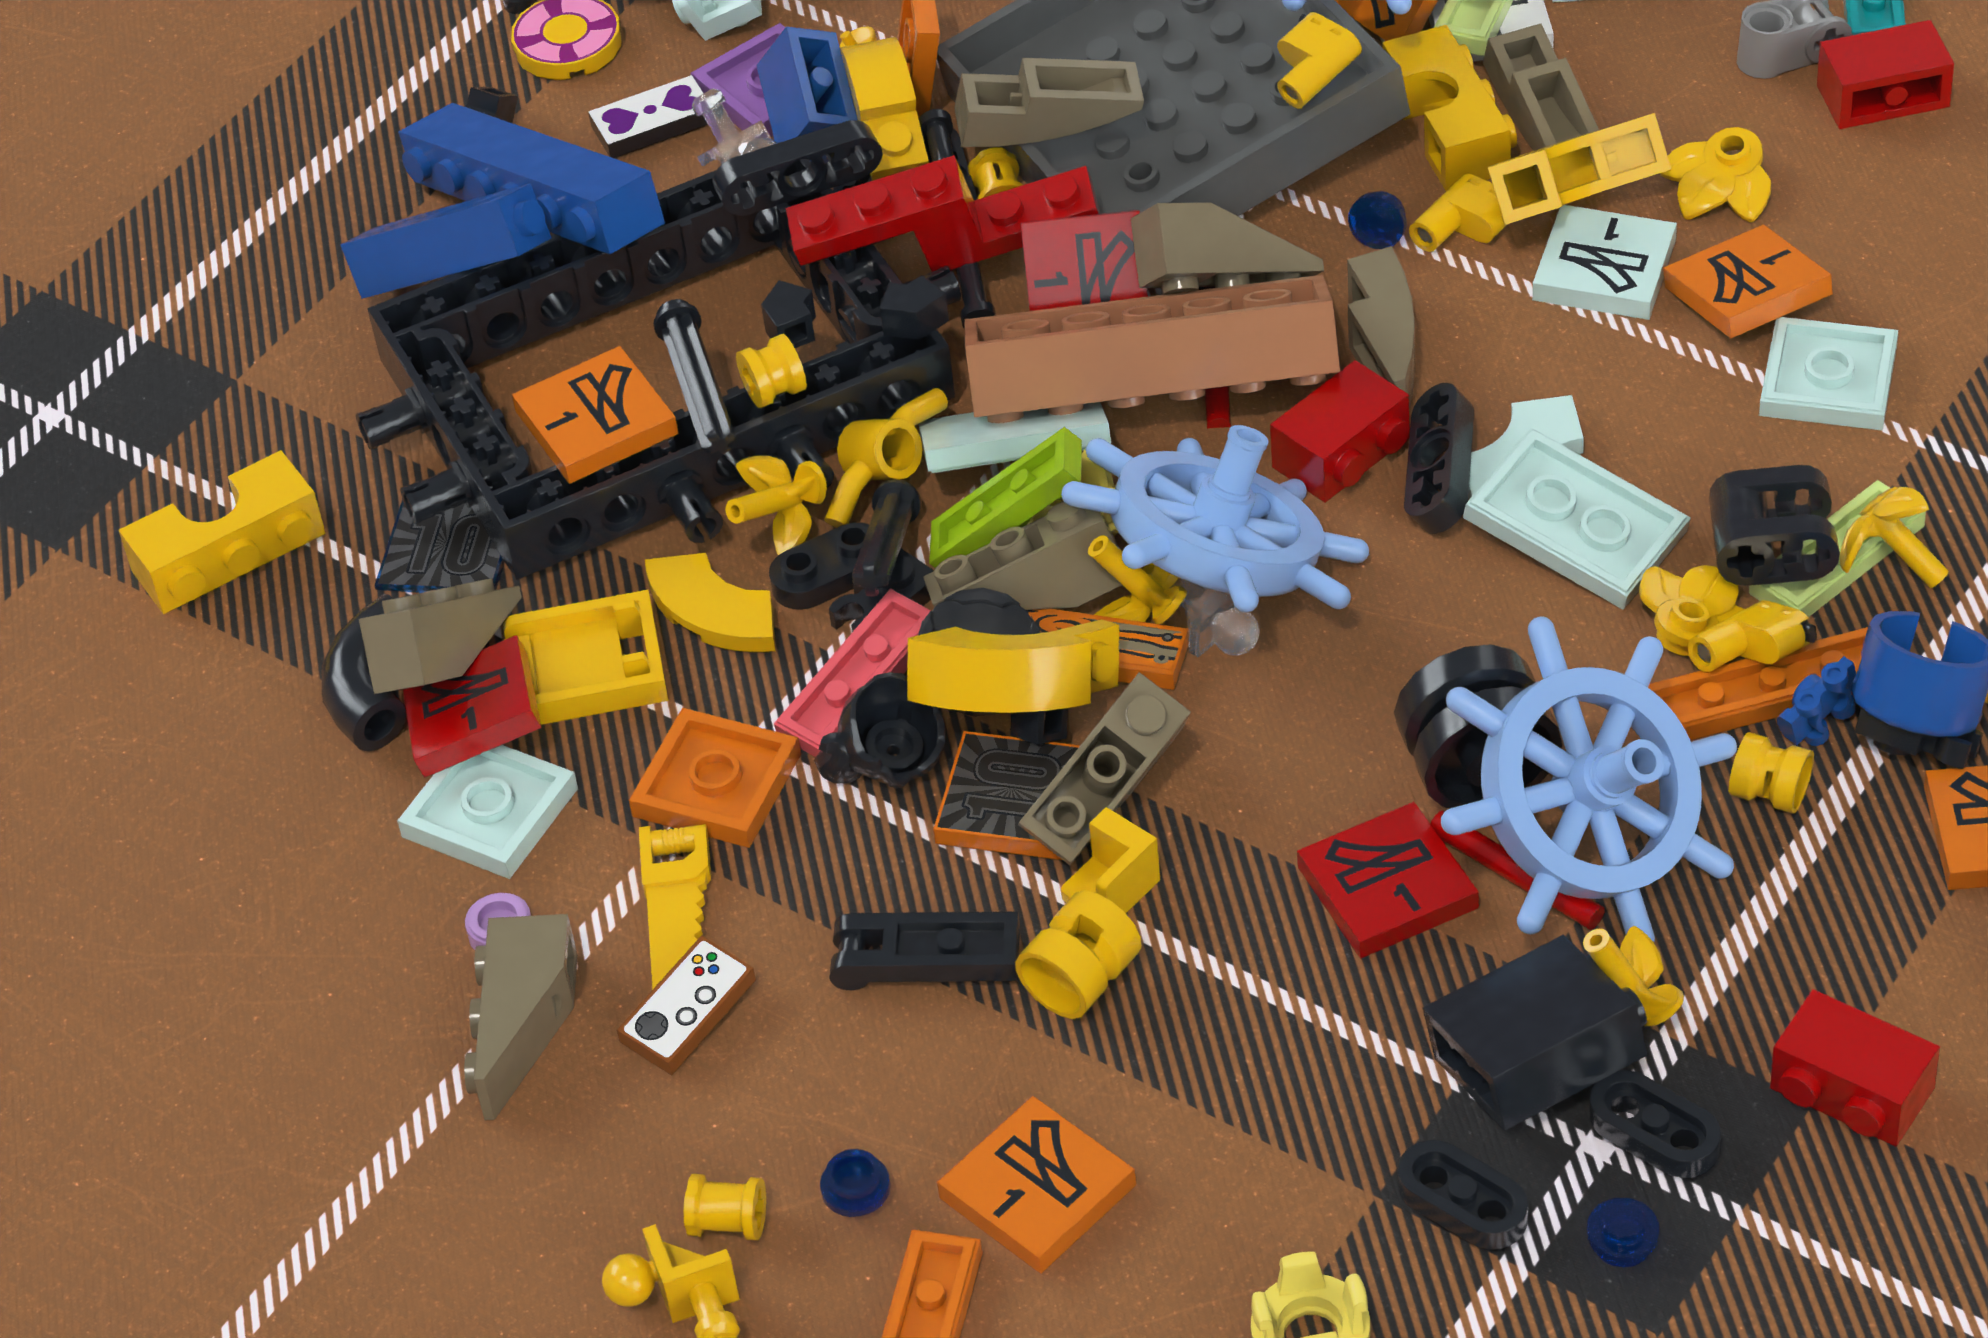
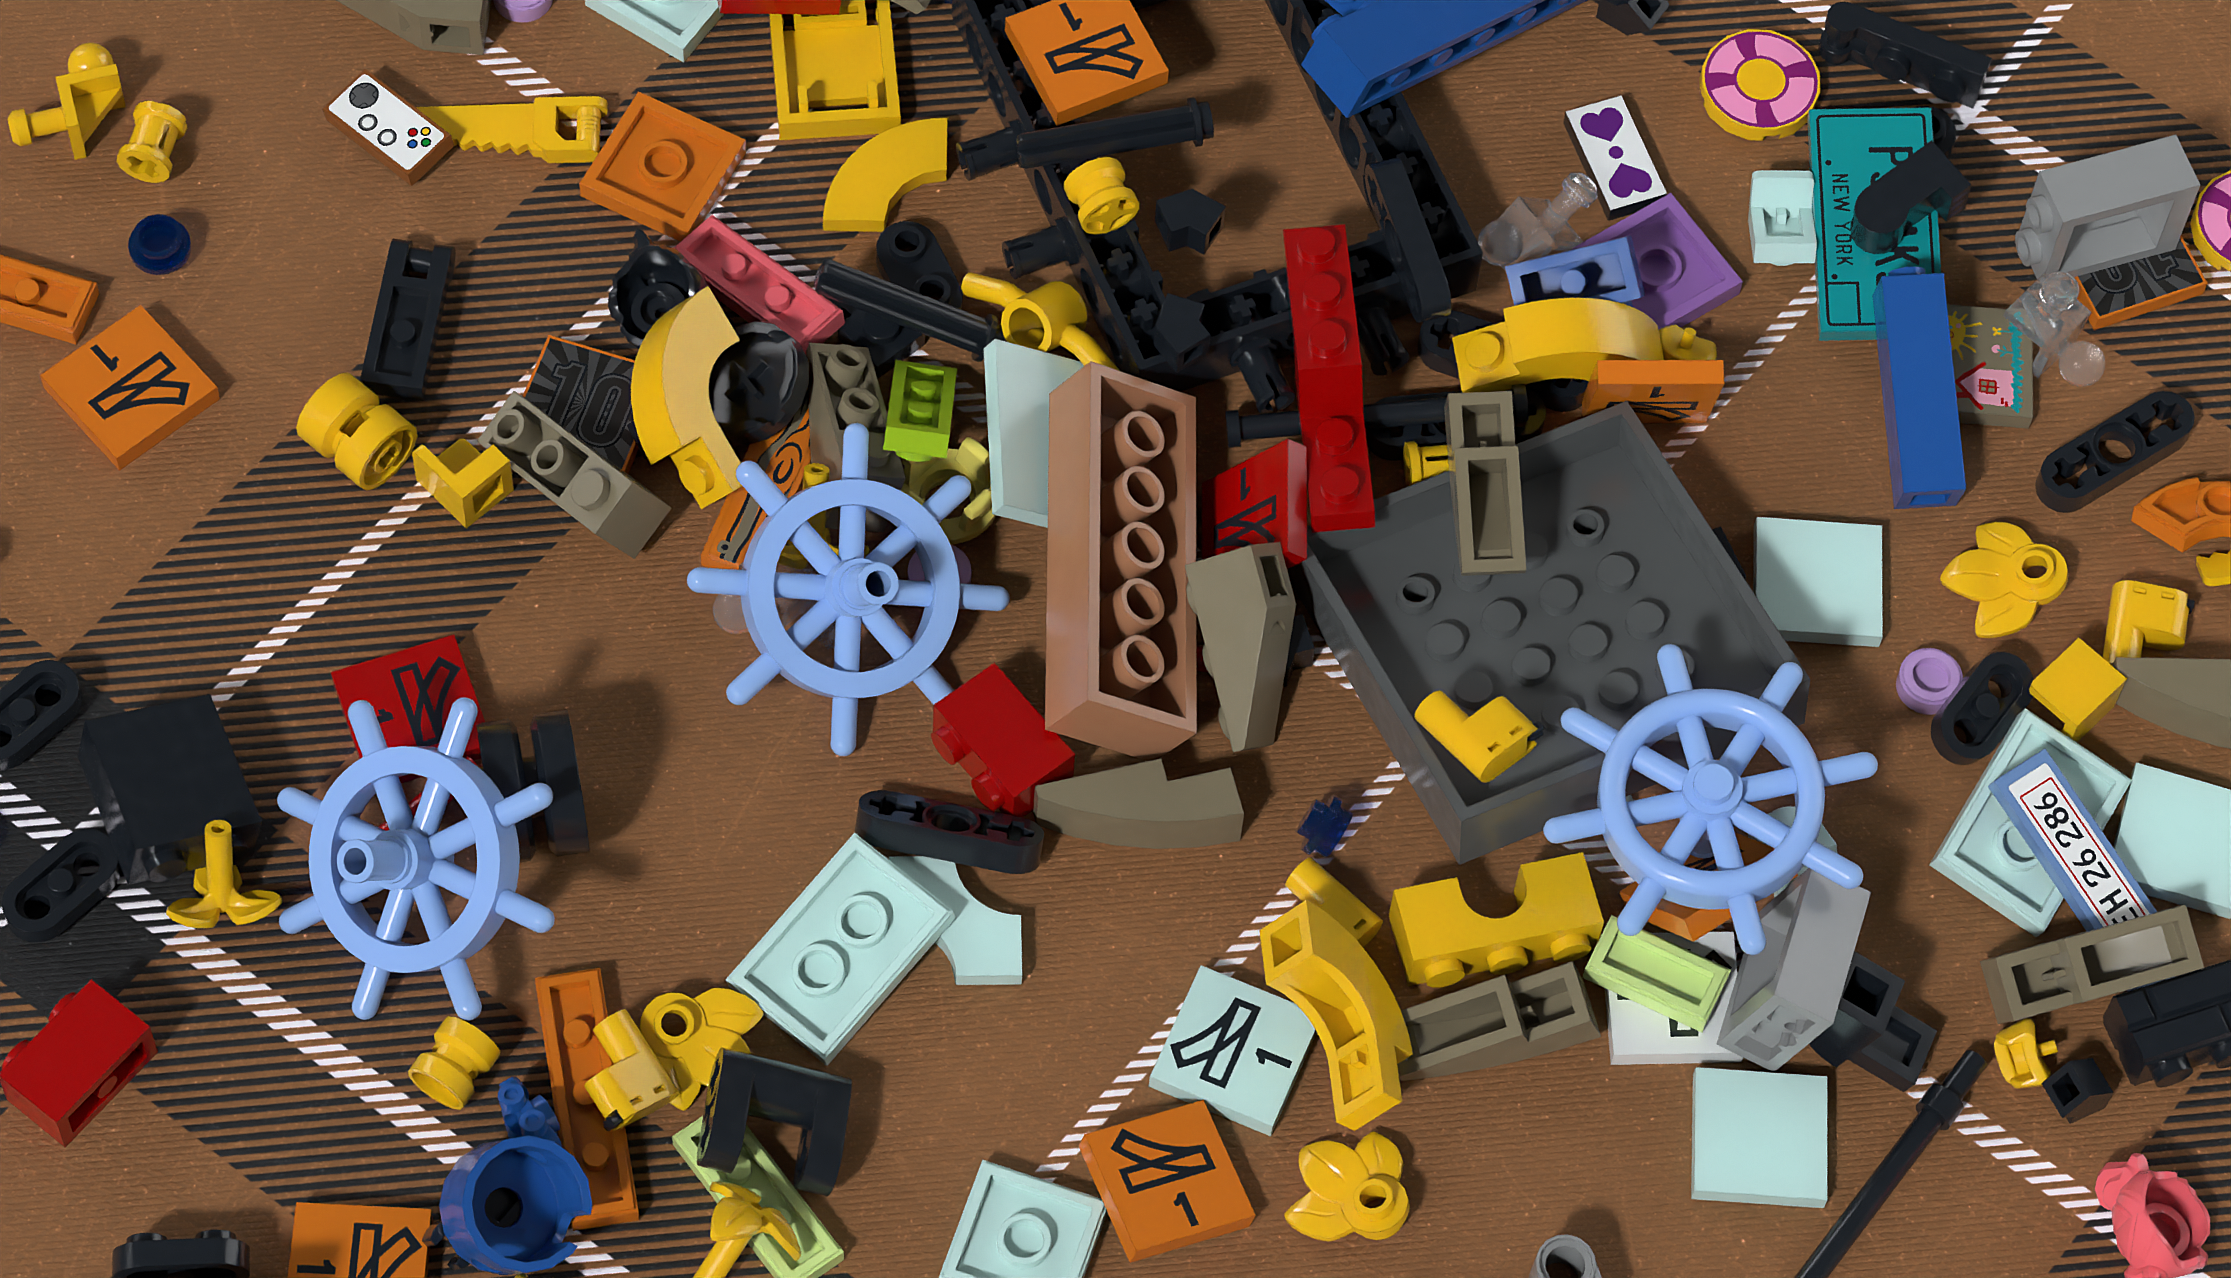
camera: 85 degrees right, 15 degrees up
yellow plant [725,456,827,555] -> none

